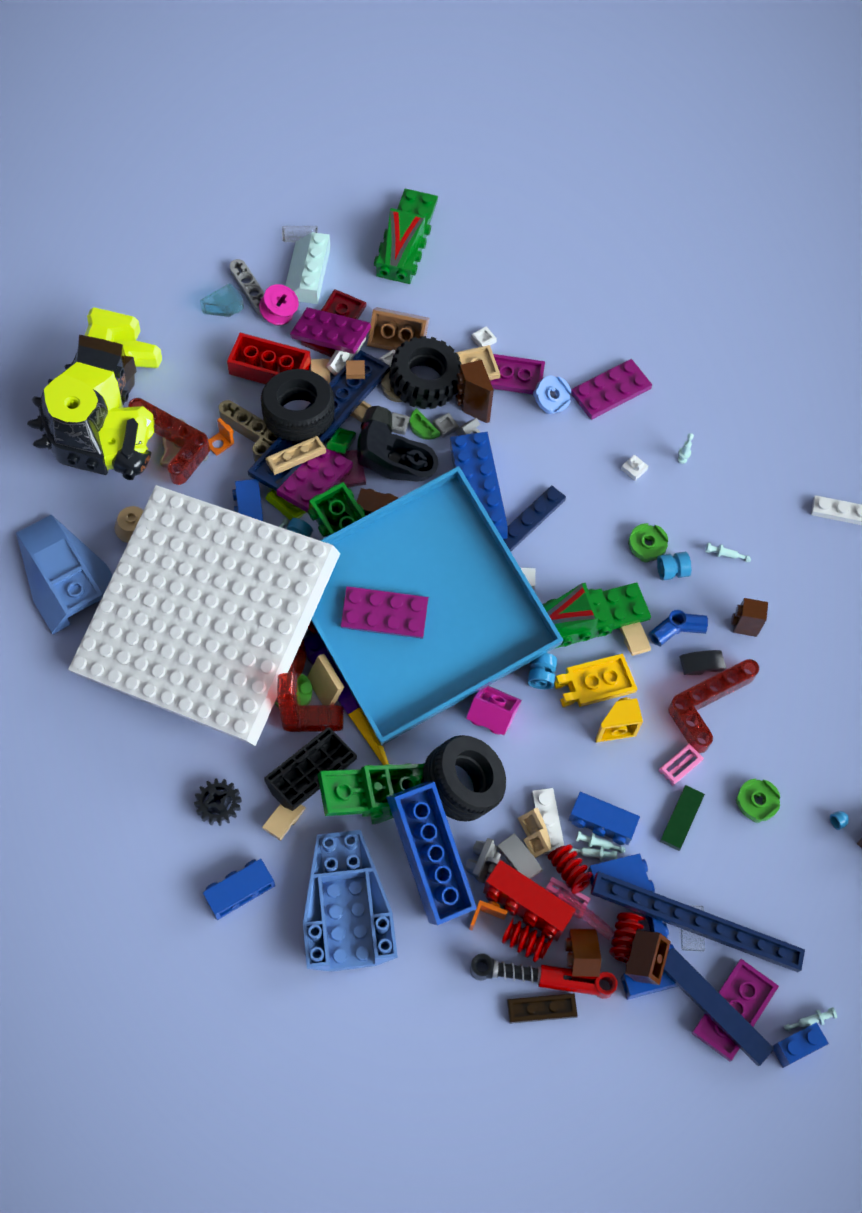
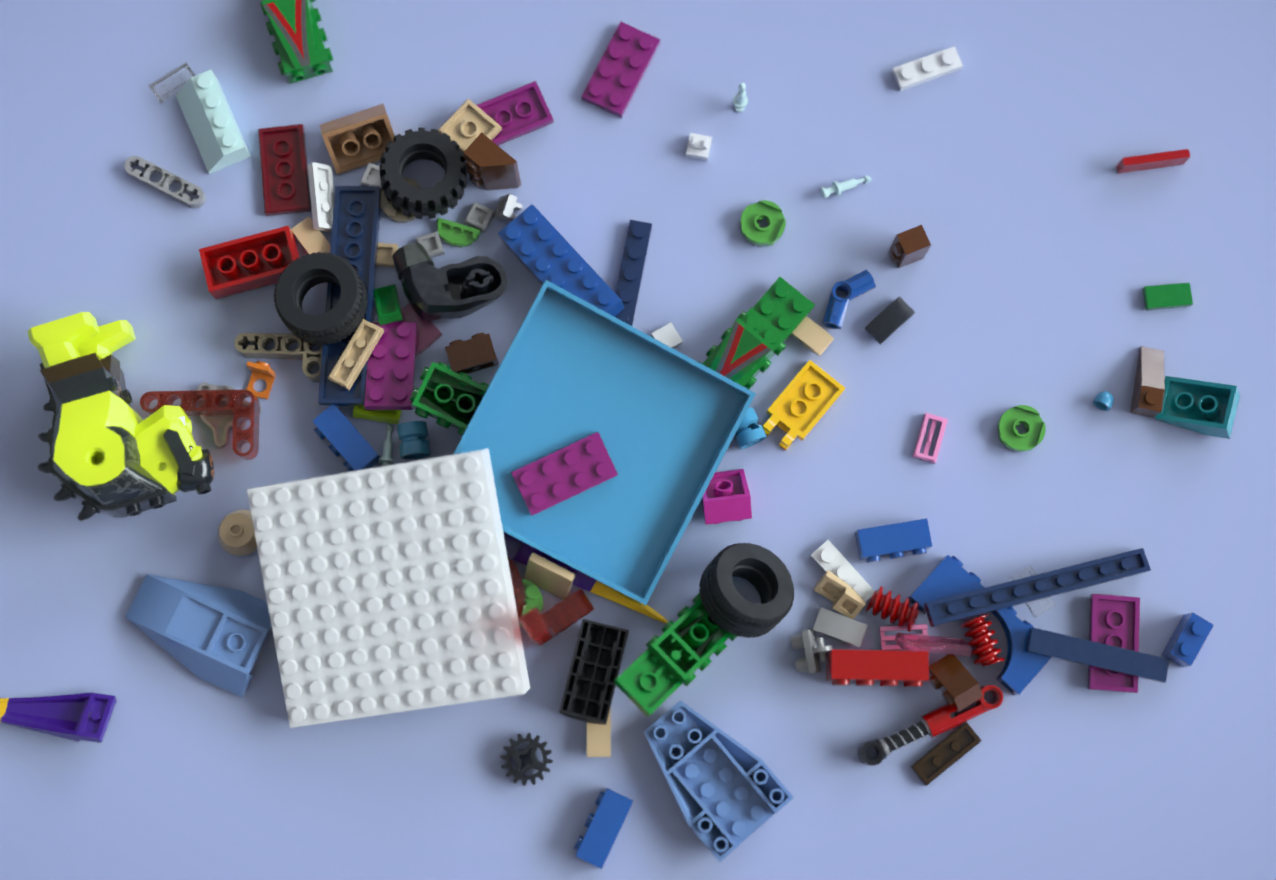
camera: 30 degrees left, 15 degrees up
clear light blue slope [200,283,244,317] -> none
dark pink piece [259,284,299,325] -> none
magenta plate [290,307,371,354] -> none
medium nougat tile [346,360,365,379] -> none
blue brick [387,782,477,926] -> none
orange bracket [469,900,508,930] -> none
white tile [471,326,497,347] -> none
red piece [502,917,553,962] -> none
light blue plate [533,376,571,414] -> none
light aqua piece [570,847,618,862] -> none
light aqua piece [576,831,626,853] -> none
yellow slope [595,697,643,743] -> none
reddish brown brick [625,930,671,985] -> none
dark azure wheel [657,551,692,581] -> none
dark green tile [660,785,705,851] -> none
clear red beam [668,659,759,753] -> none
light aqua piece [783,1007,837,1031] -> none

